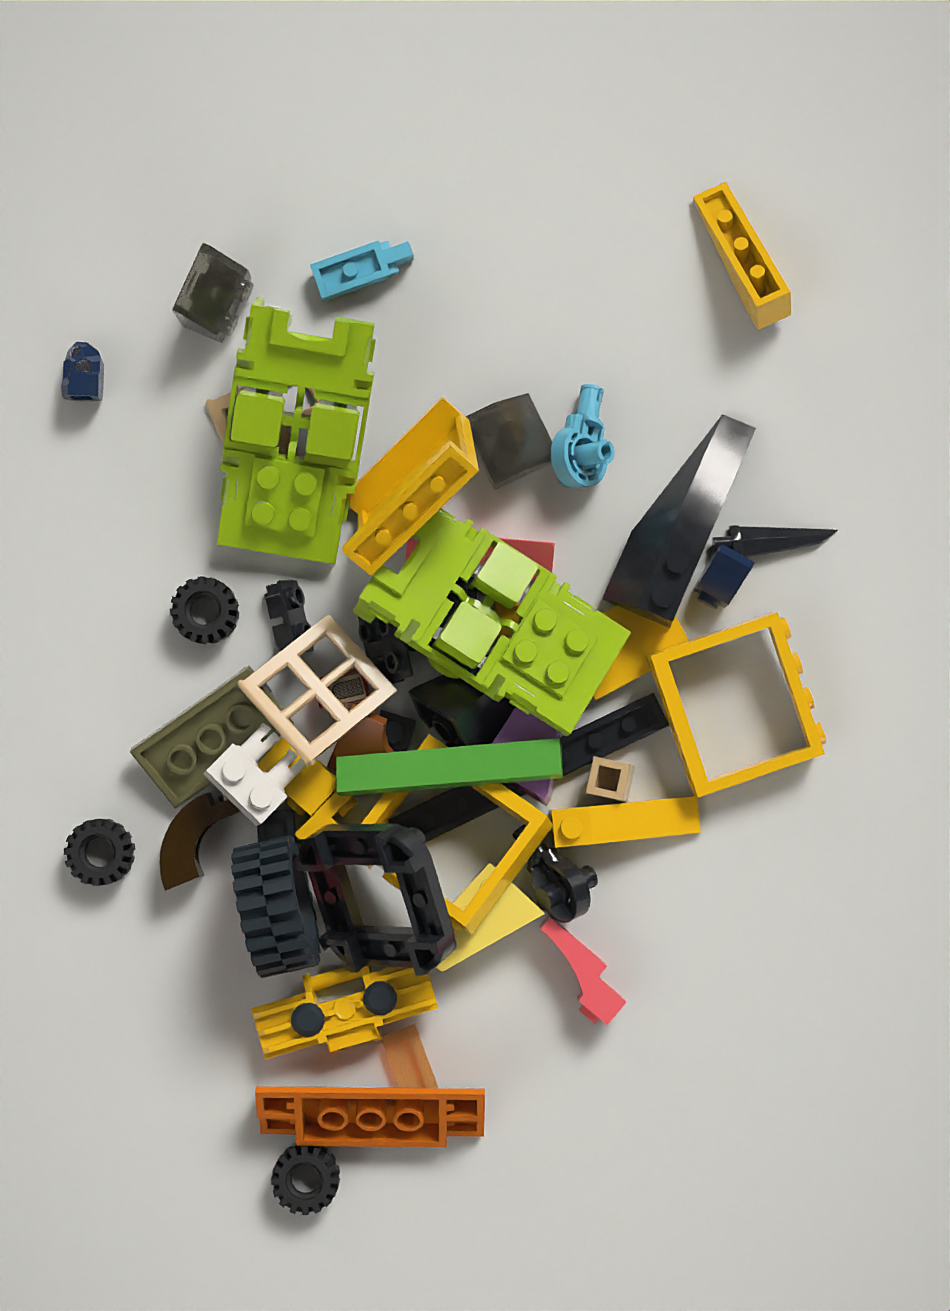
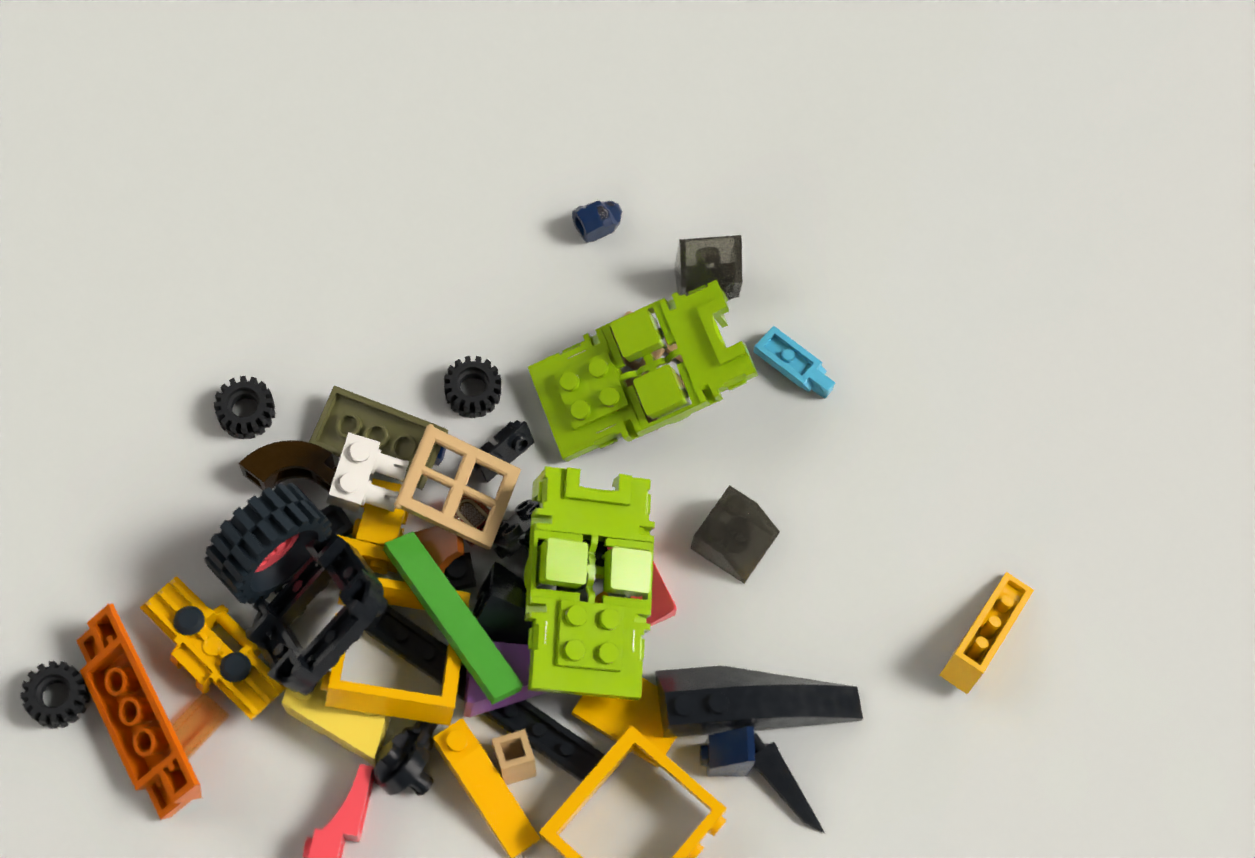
camera: 50 degrees right, 20 degrees down
yellow panel [342,396,479,576] -> none
medium azure pin [551,384,615,489] -> none

